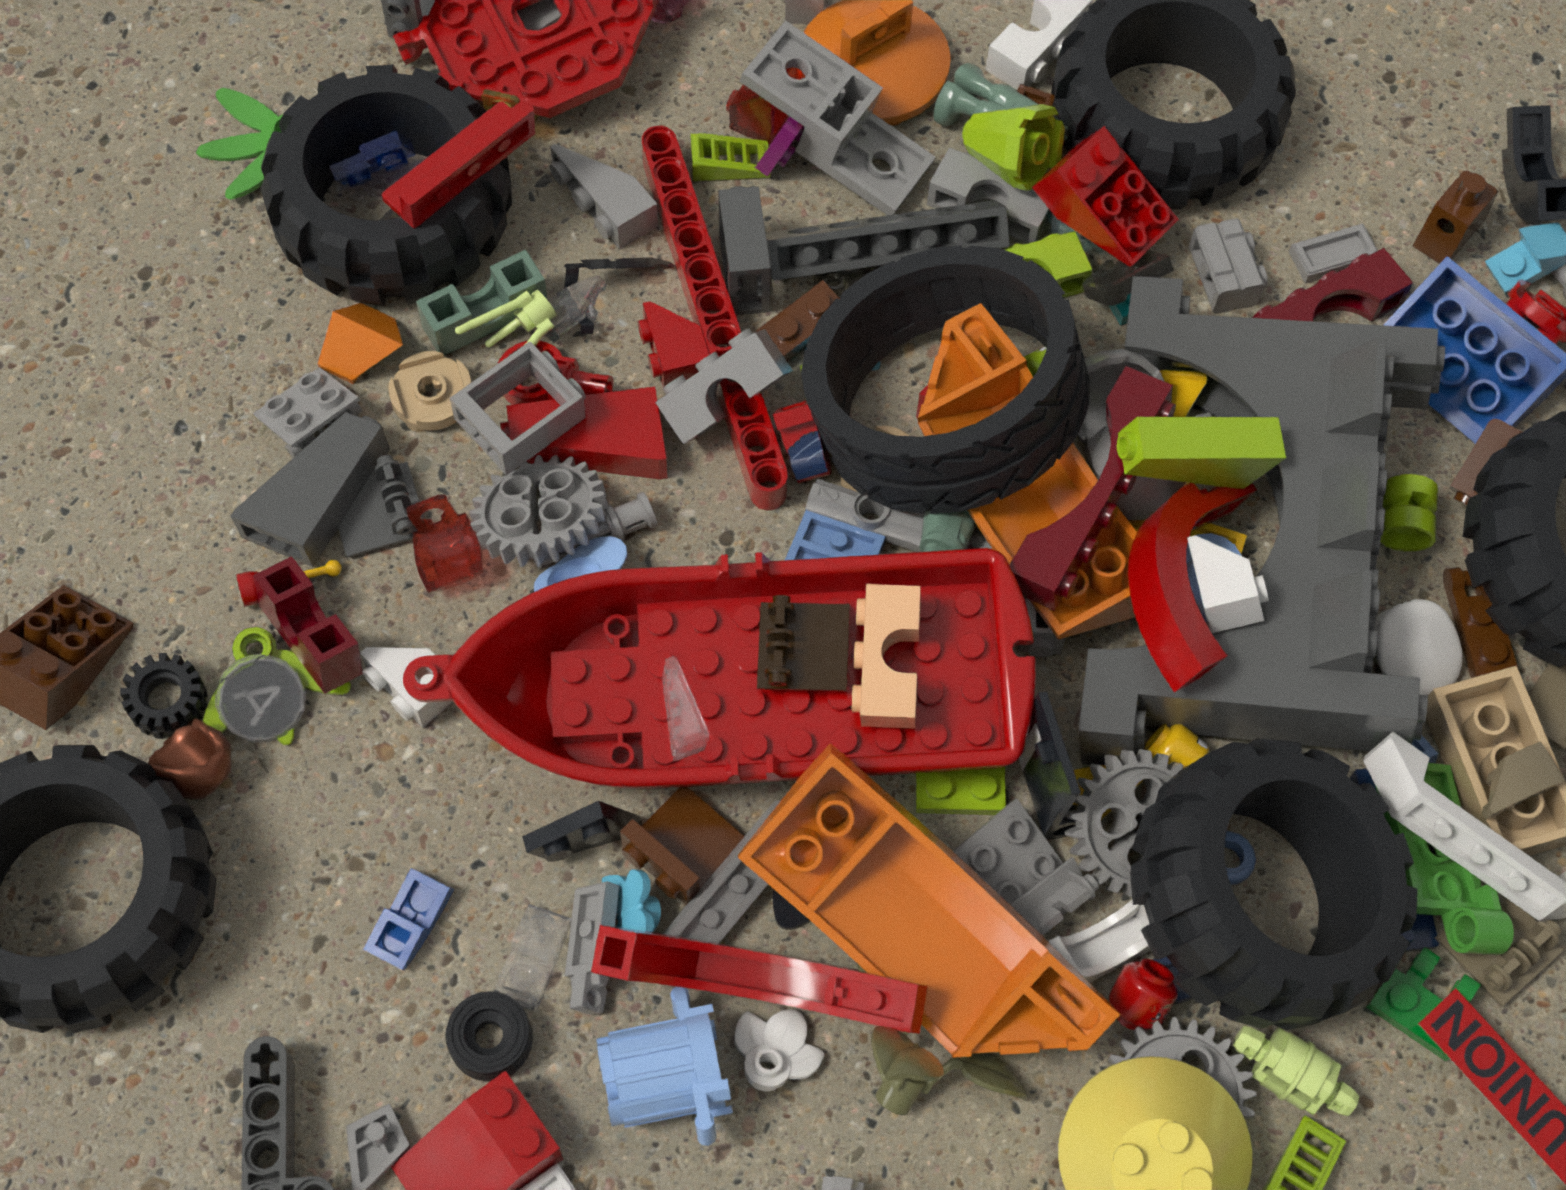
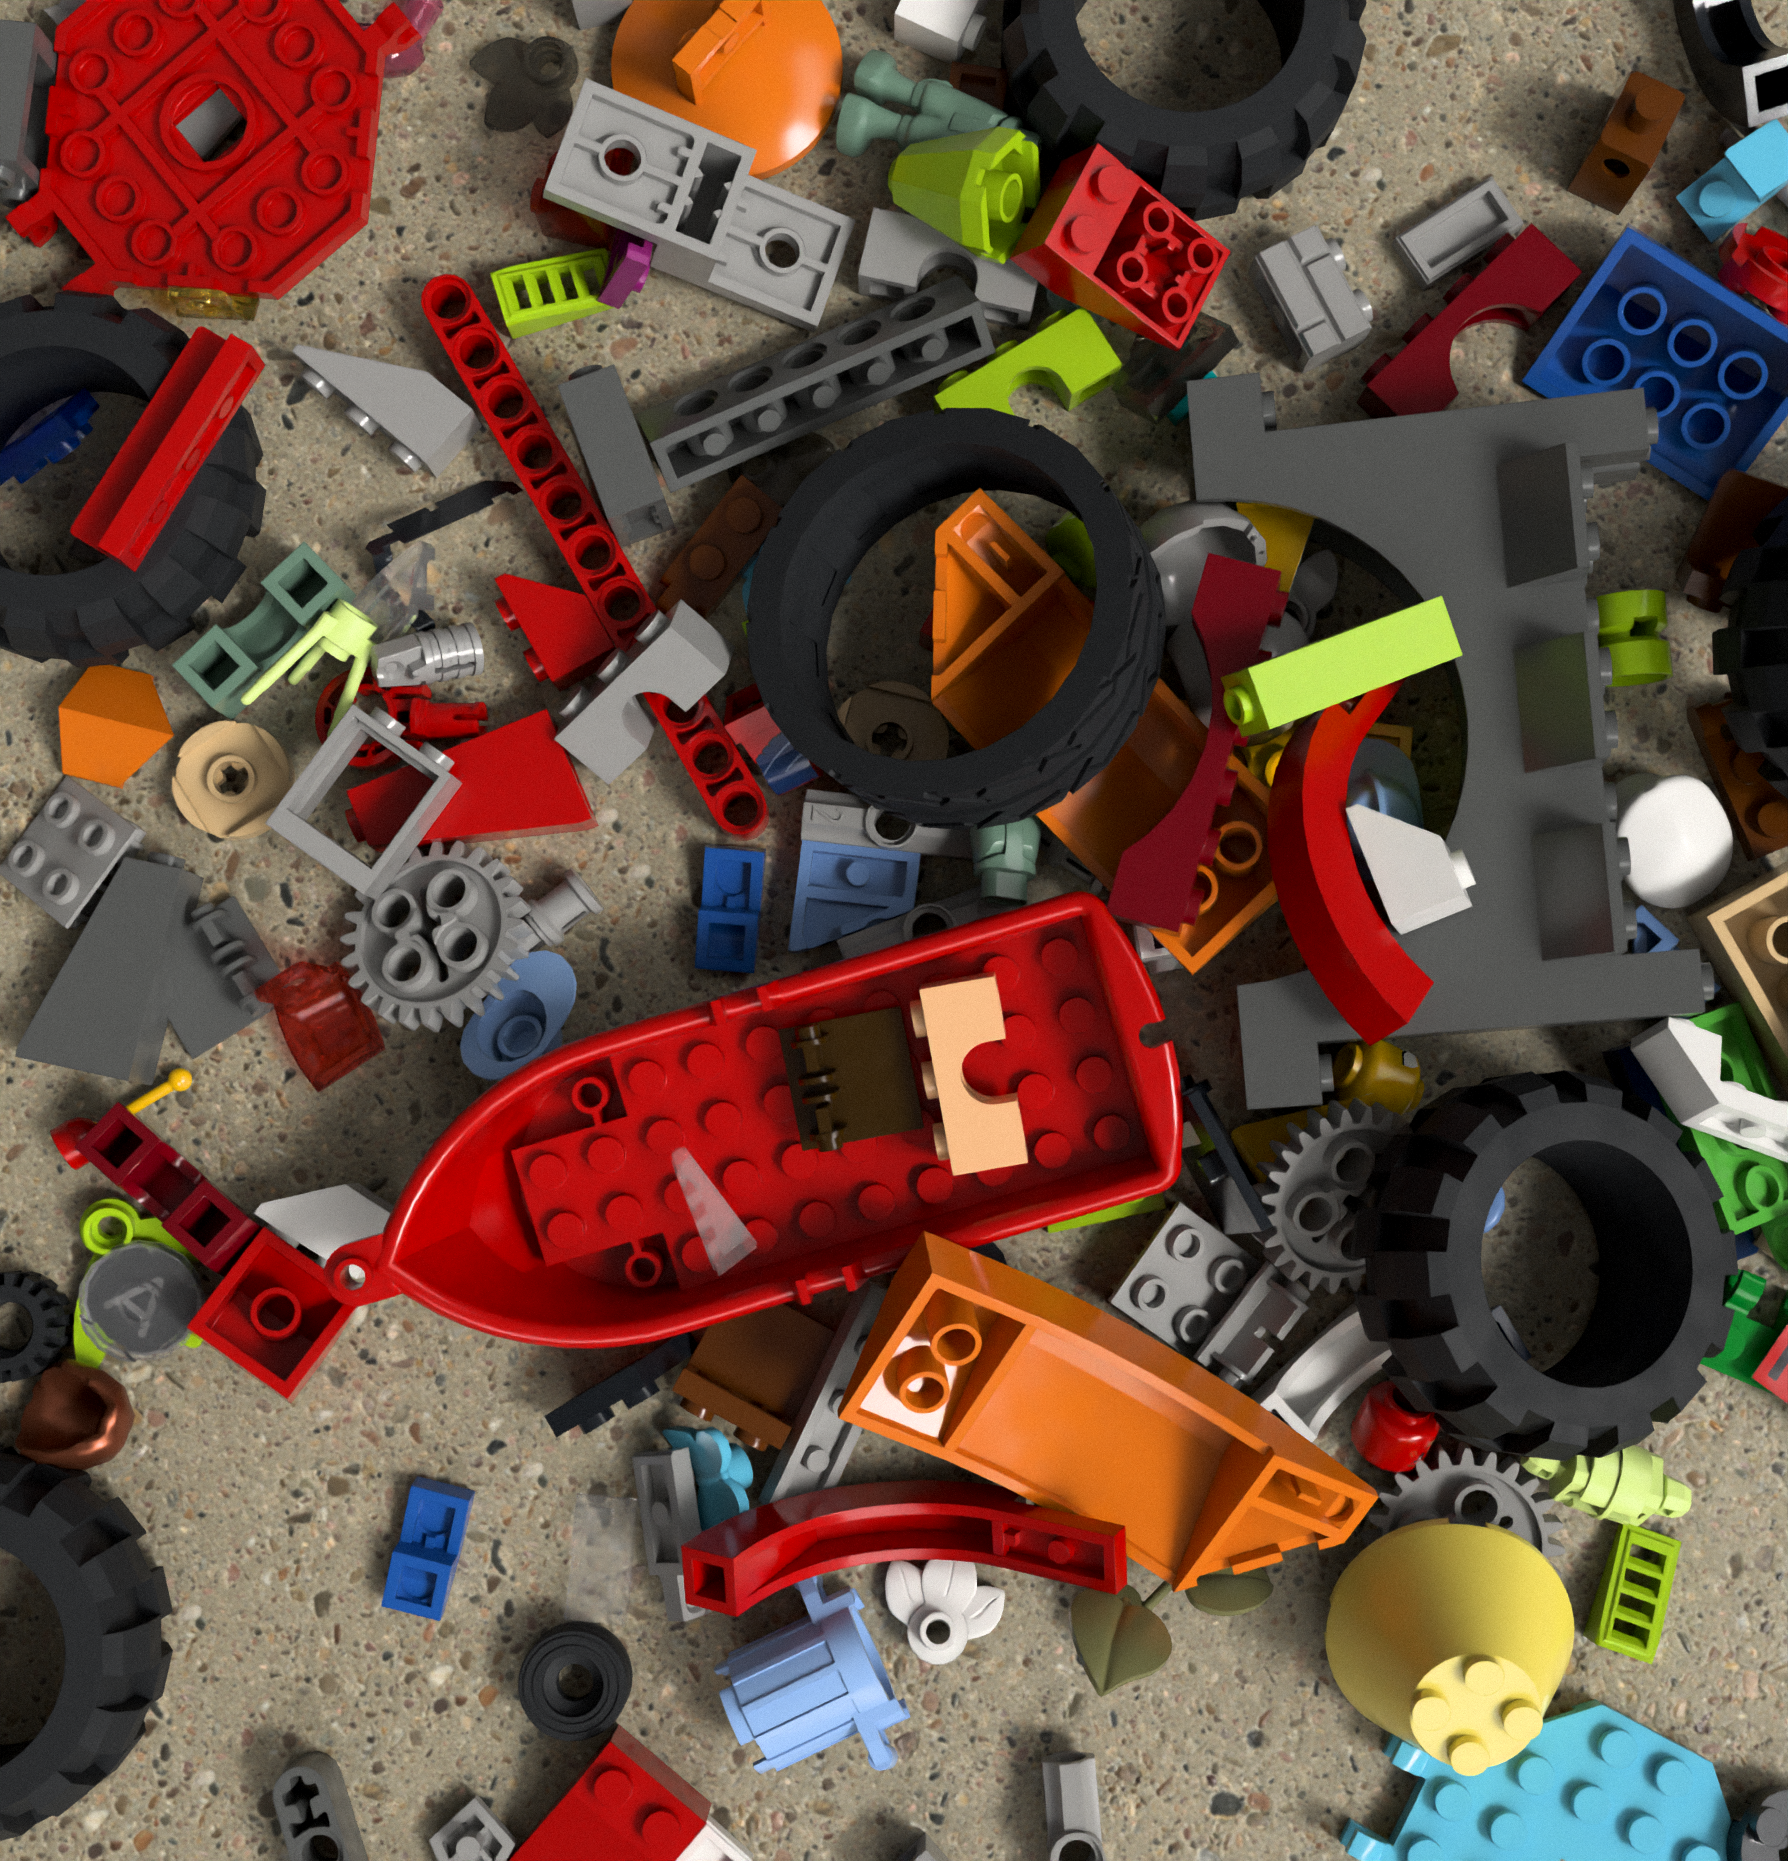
camera: 10 degrees left, 20 degrees up
none -> red slope [186,1227,359,1404]
none -> light grey hinge [370,622,484,687]
none -> clear smoke plate [469,36,579,139]
none -> blue slope [695,844,766,973]

